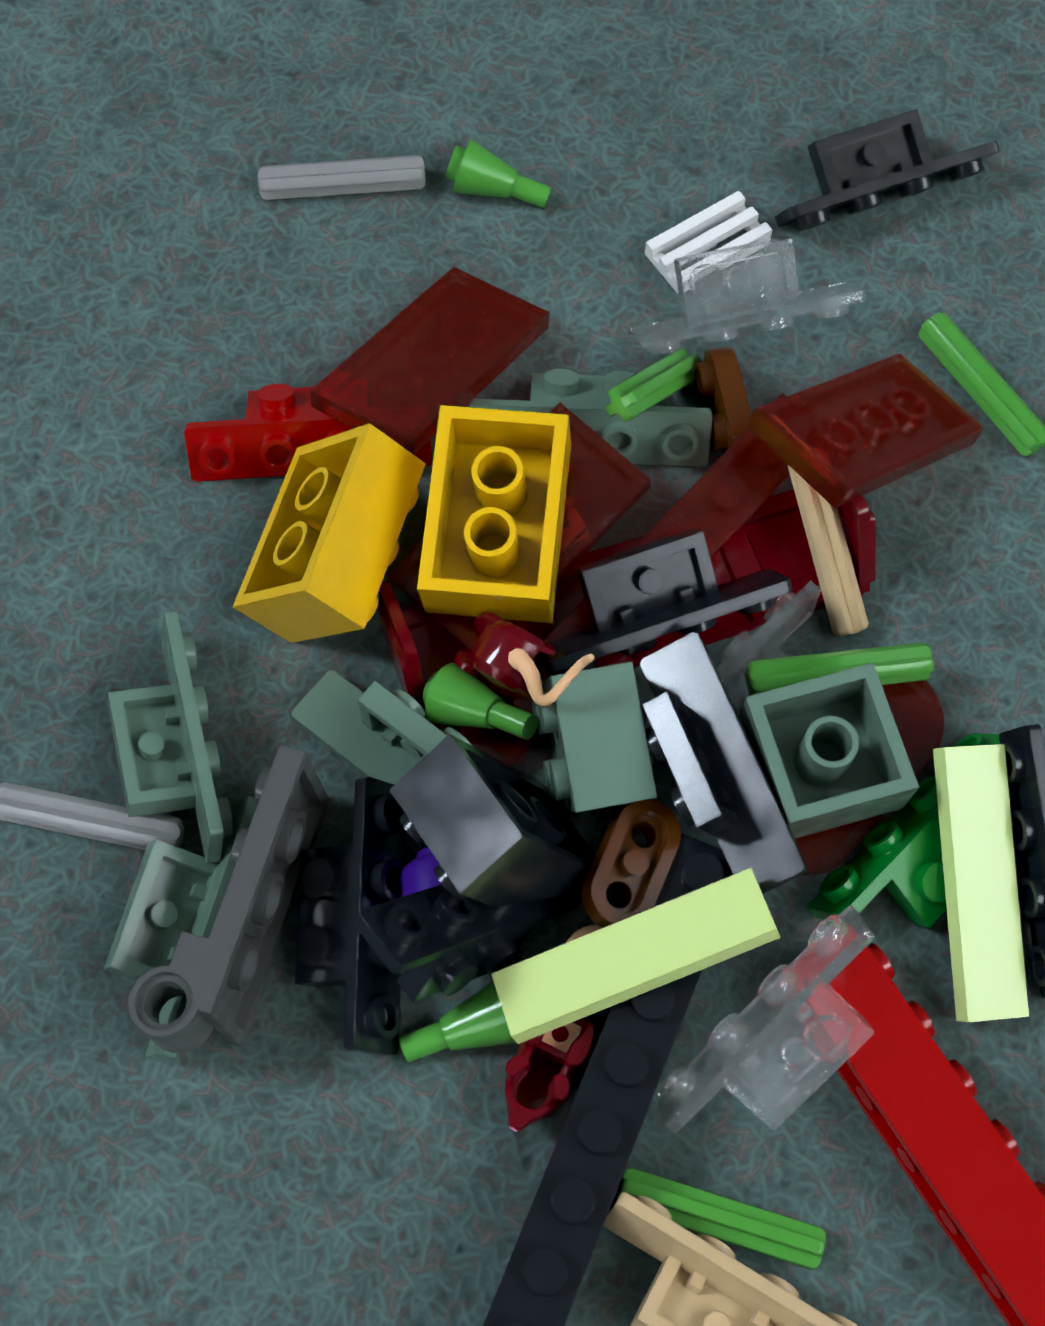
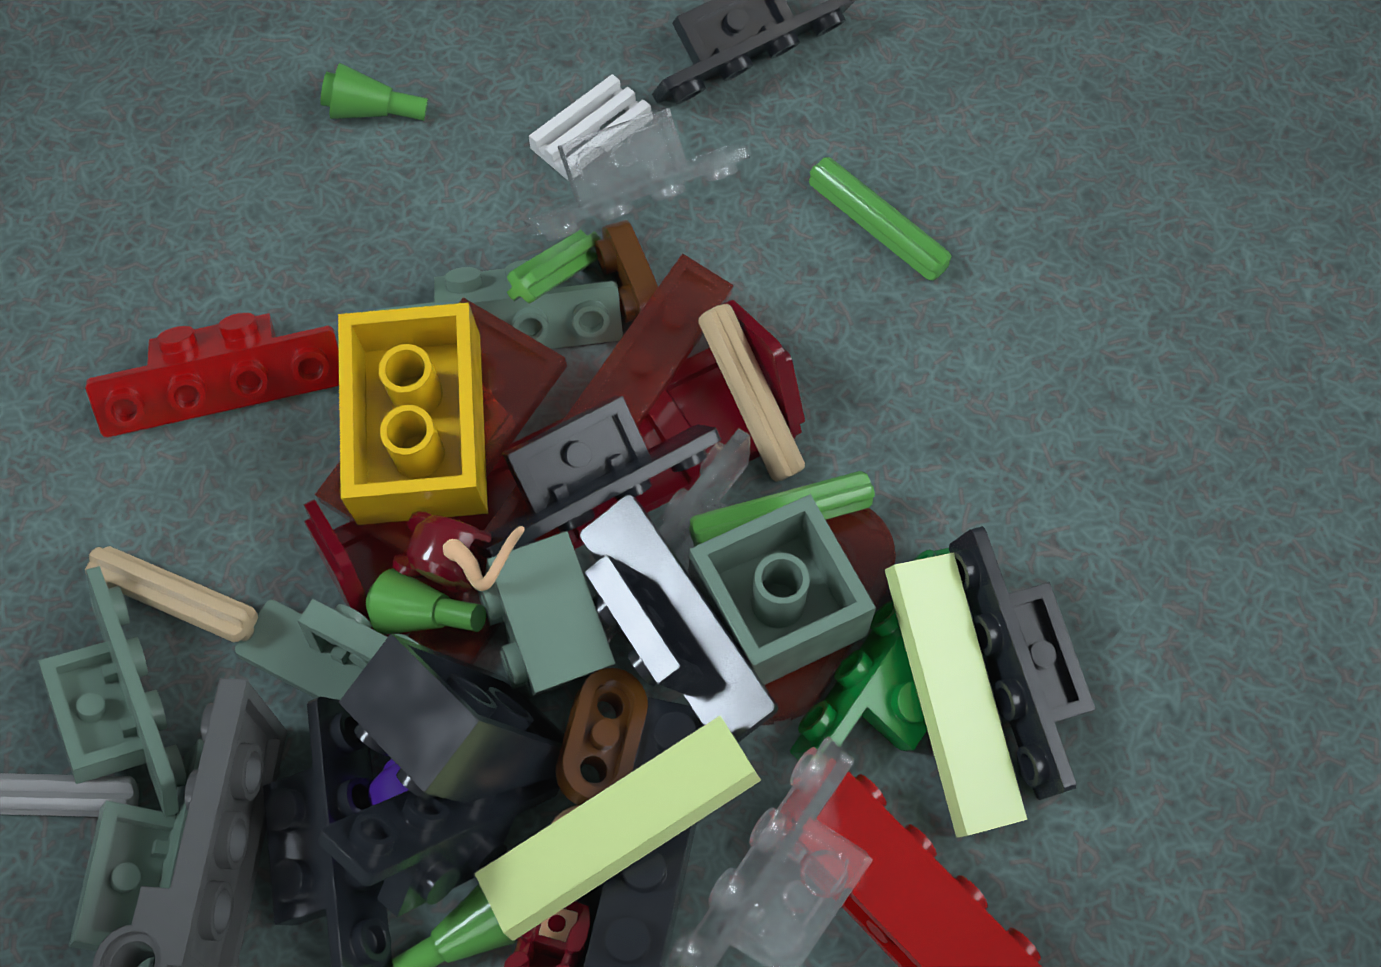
camera: 10 degrees left, 5 degrees down
yellow brick [233,423,426,643] -> none
light grey axle [258,155,426,200] -> none
clear red tile [310,267,550,455] -> none
clear red tile [746,353,984,508] -> none
none -> tan axle [85,546,258,643]

